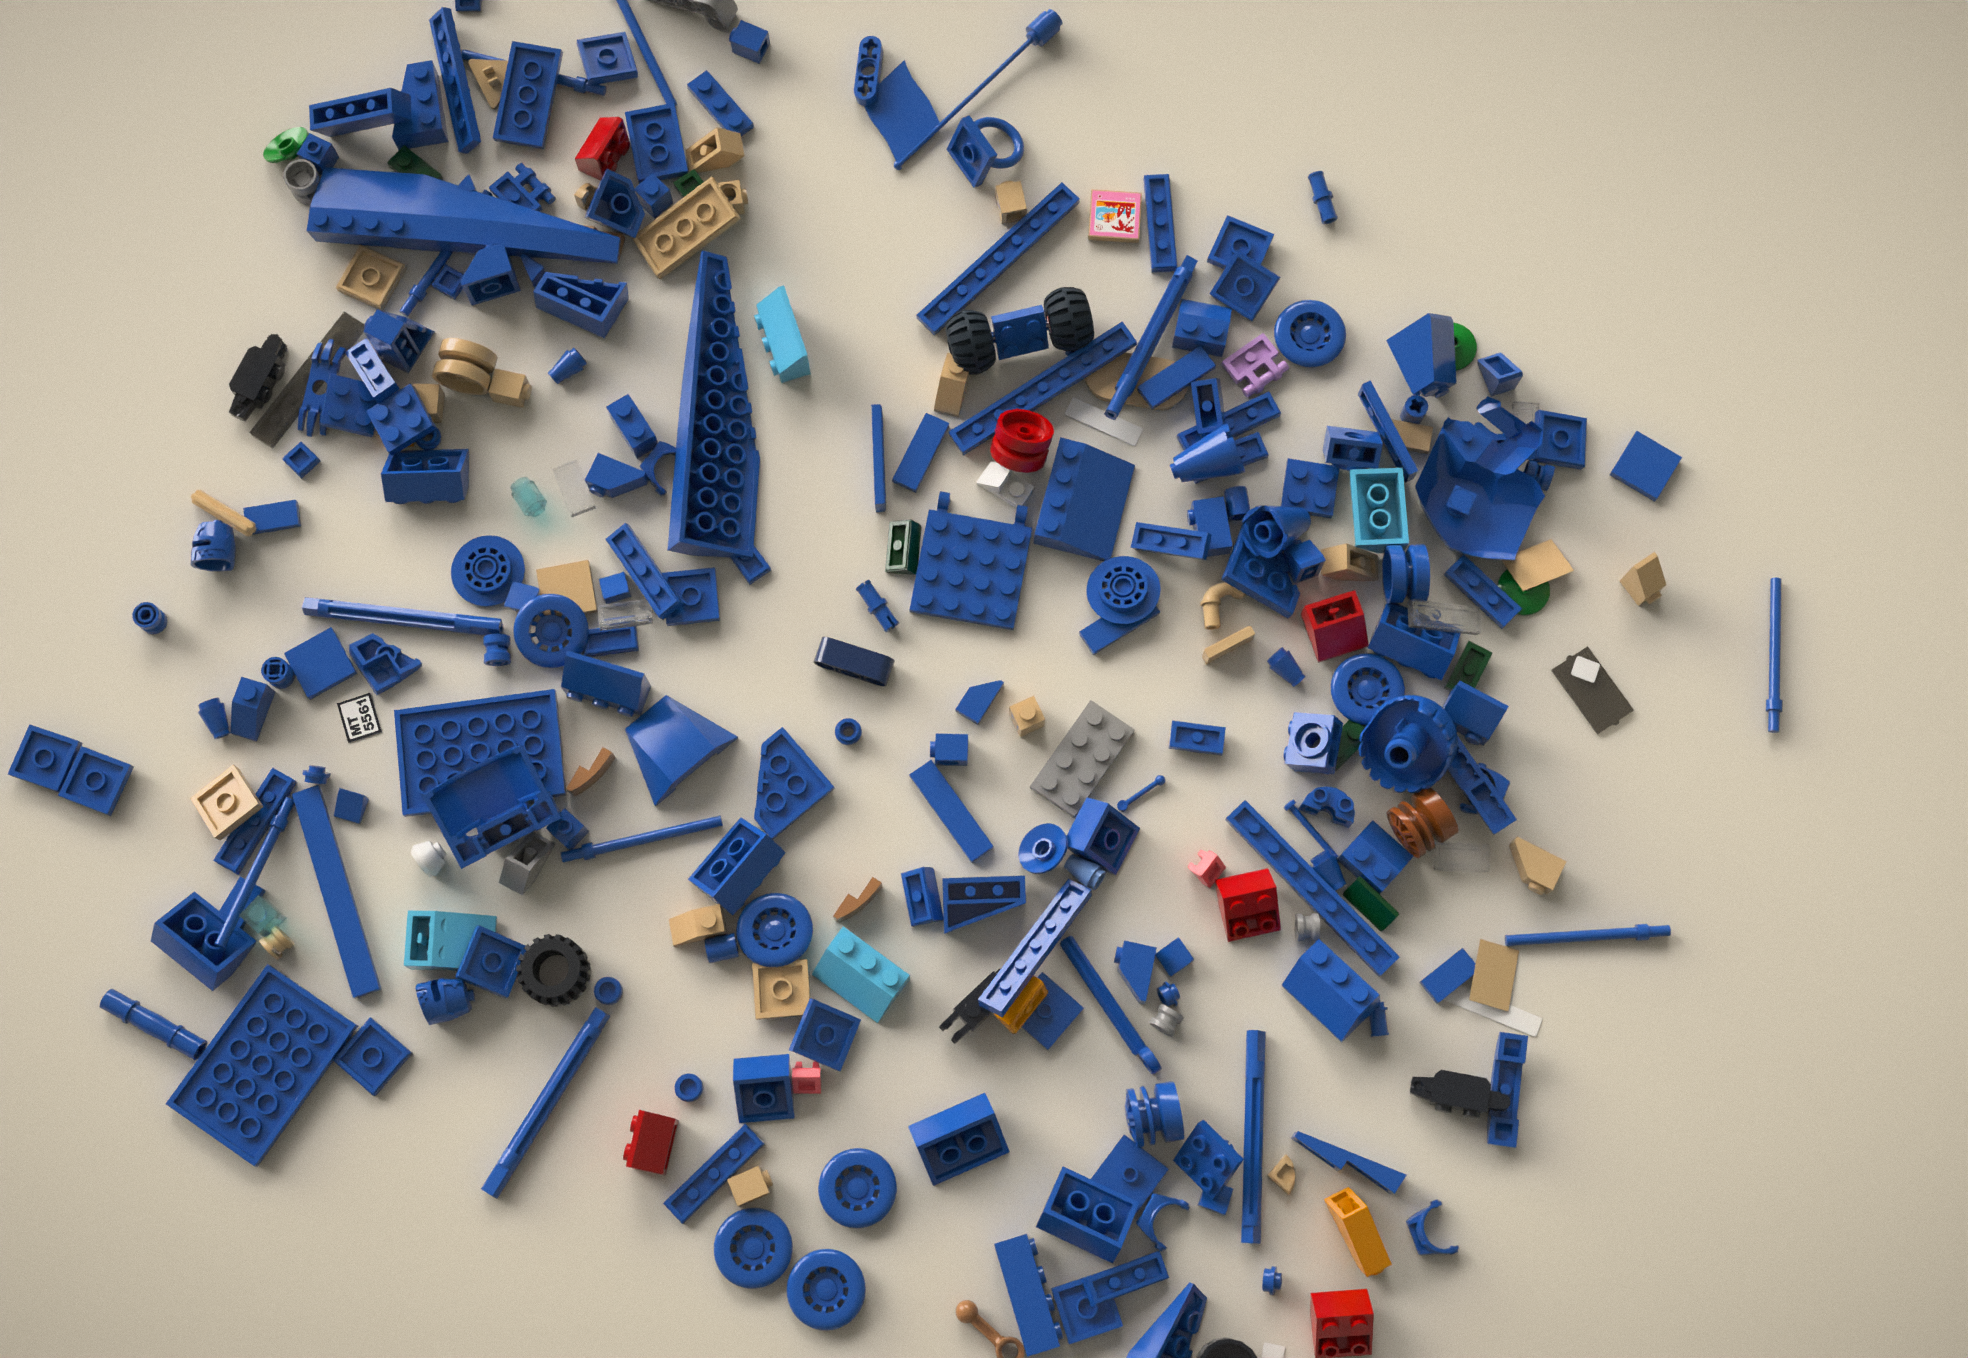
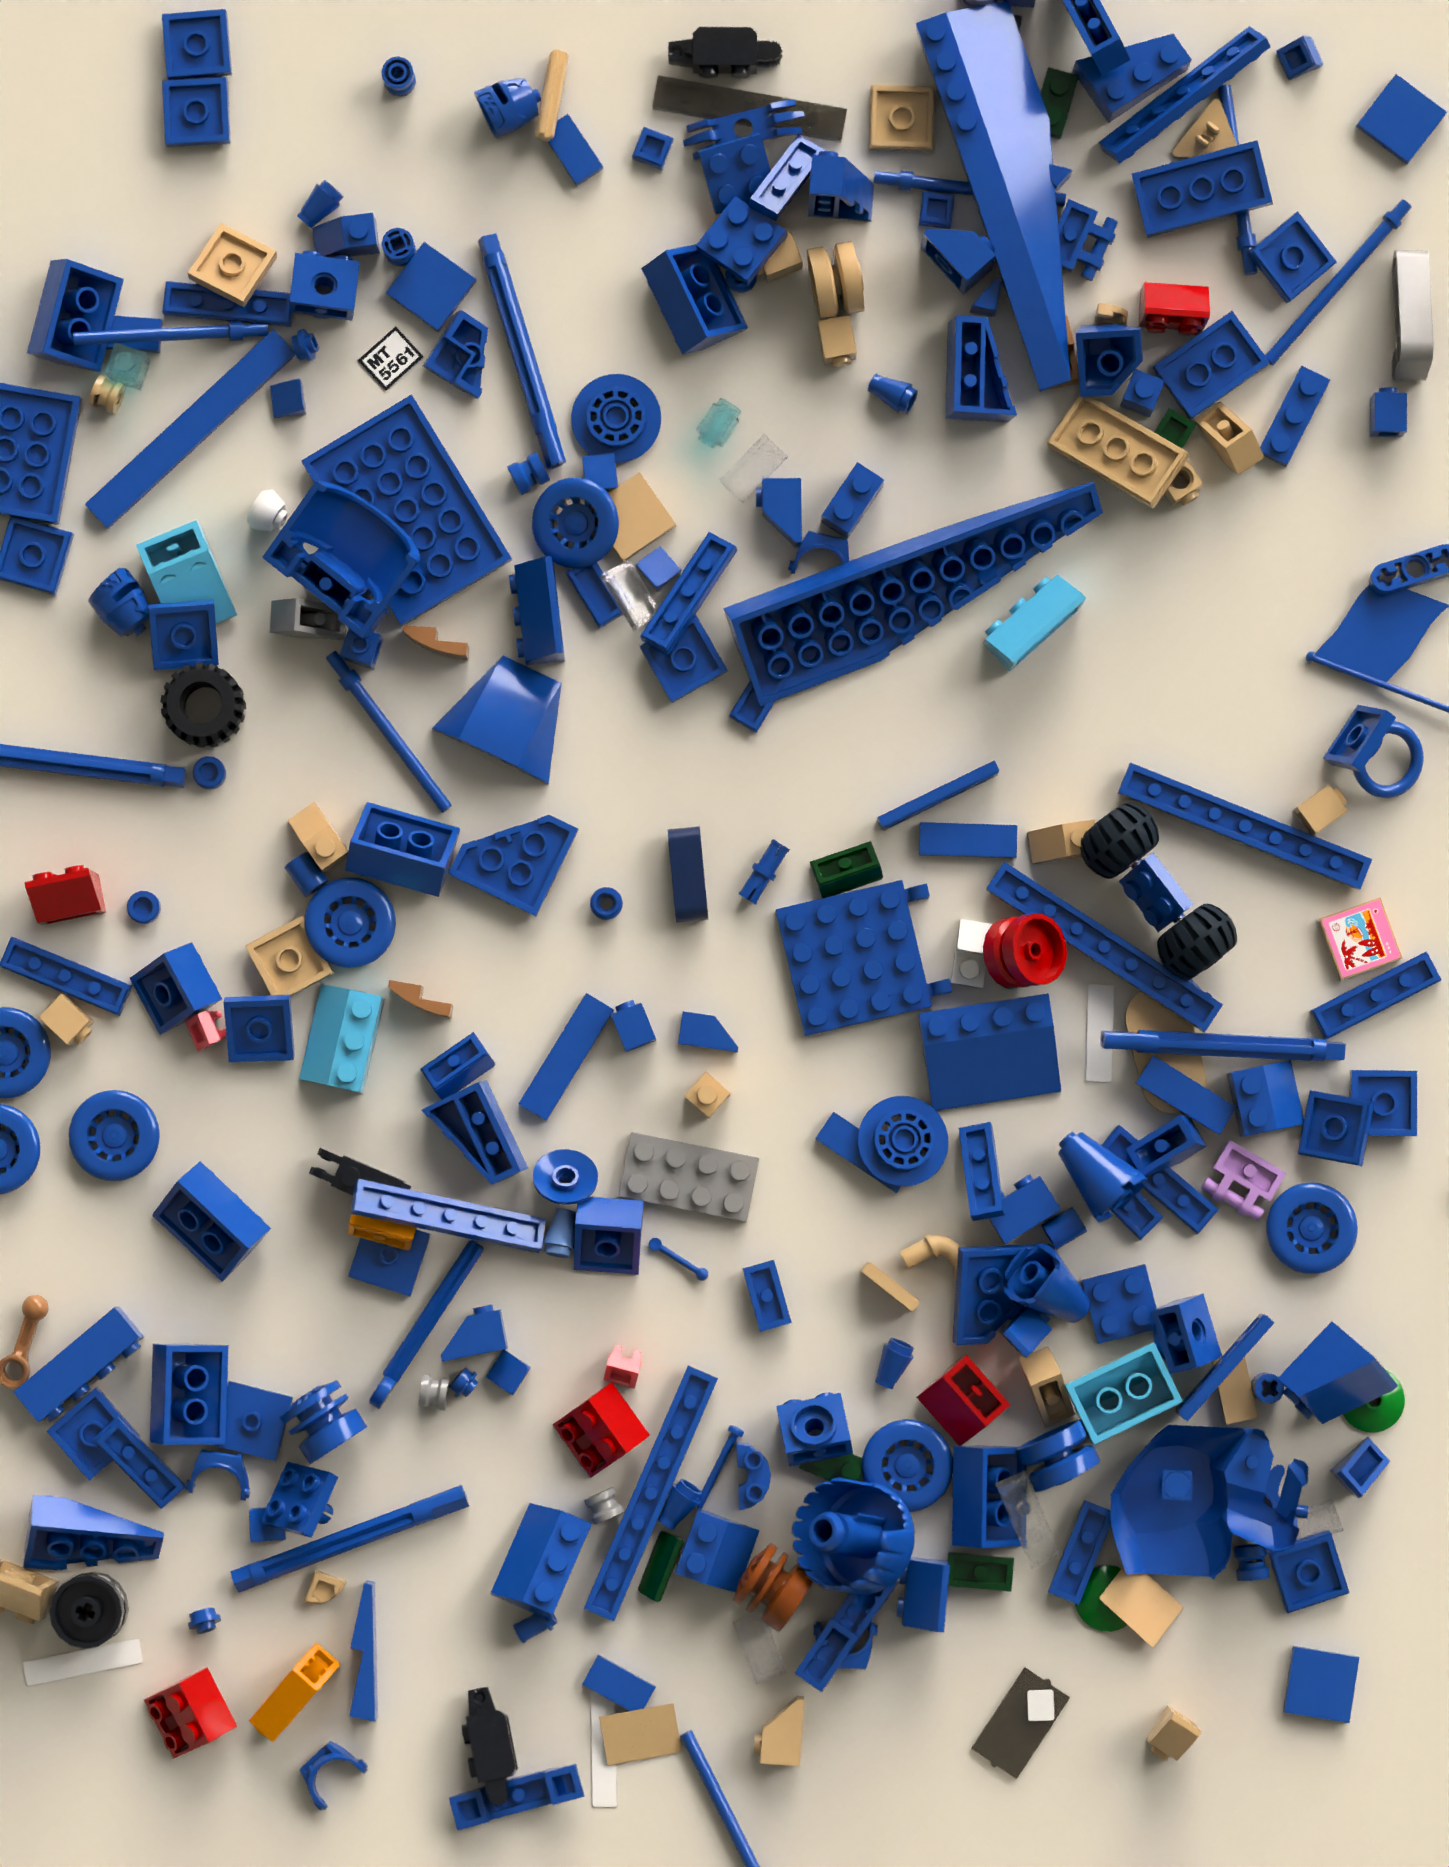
camera: 70 degrees right, 10 degrees up
none -> blue brick [288,251,360,321]

